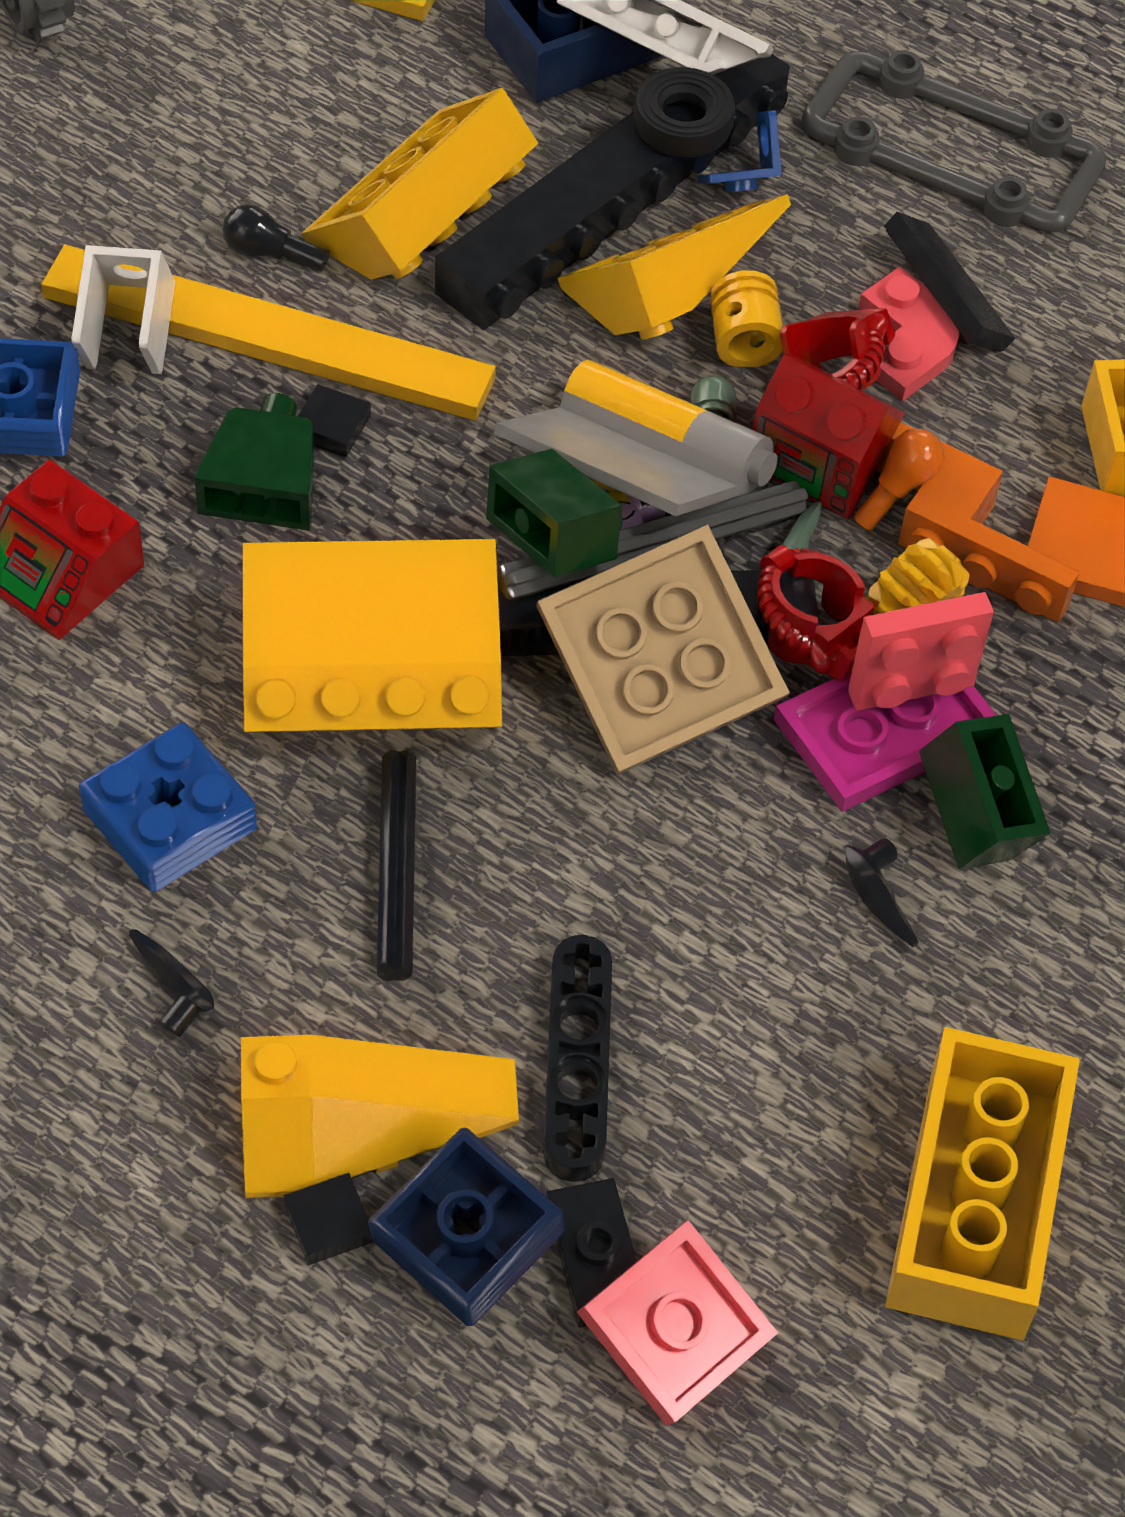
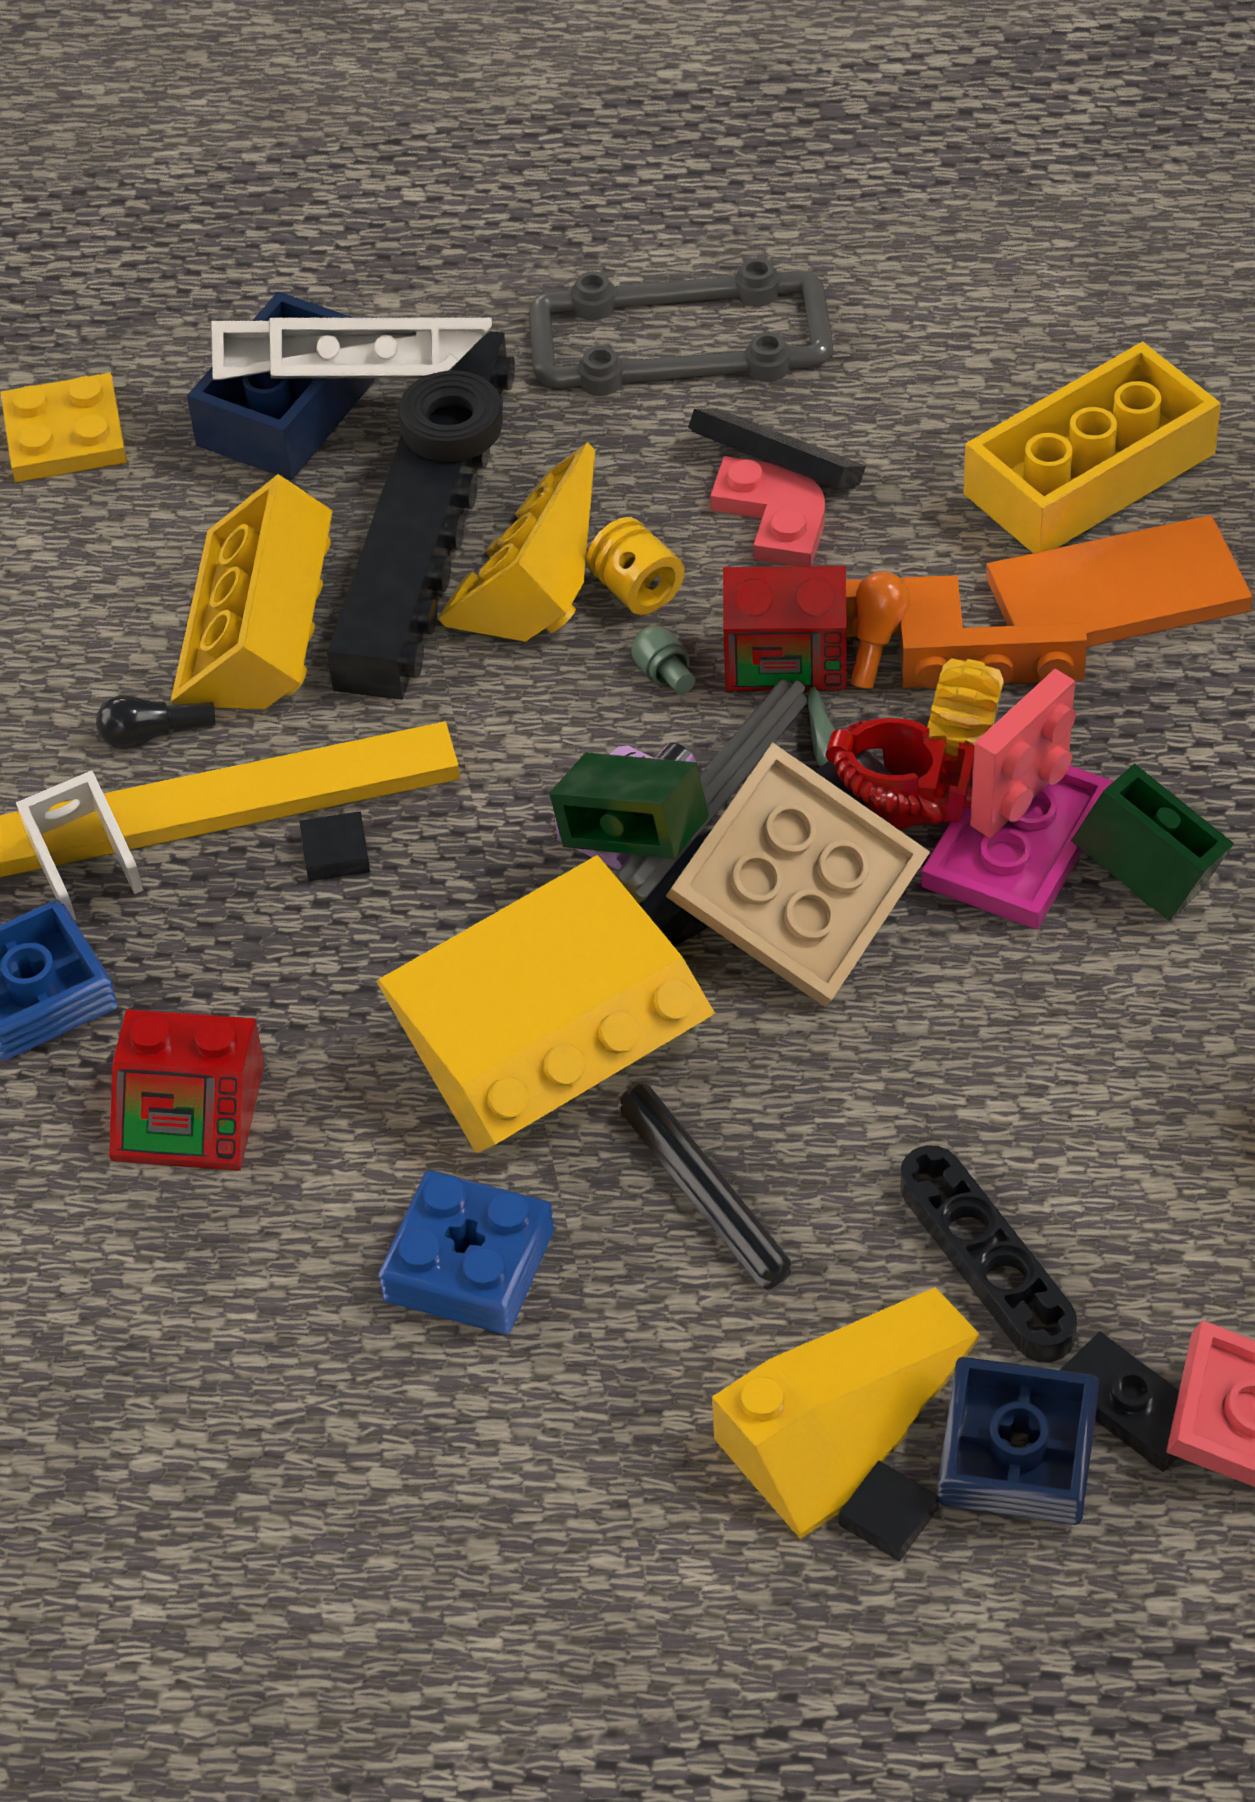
camera: 25 degrees left, 5 degrees down
black bar [129,929,214,1038] -> none
dark green torso [194,393,314,531] -> none
light grey door [494,360,777,516] -> none
blue bracket [697,111,782,192] -> none
red piece [780,308,896,390] -> none
black bar [845,838,919,947] -> none

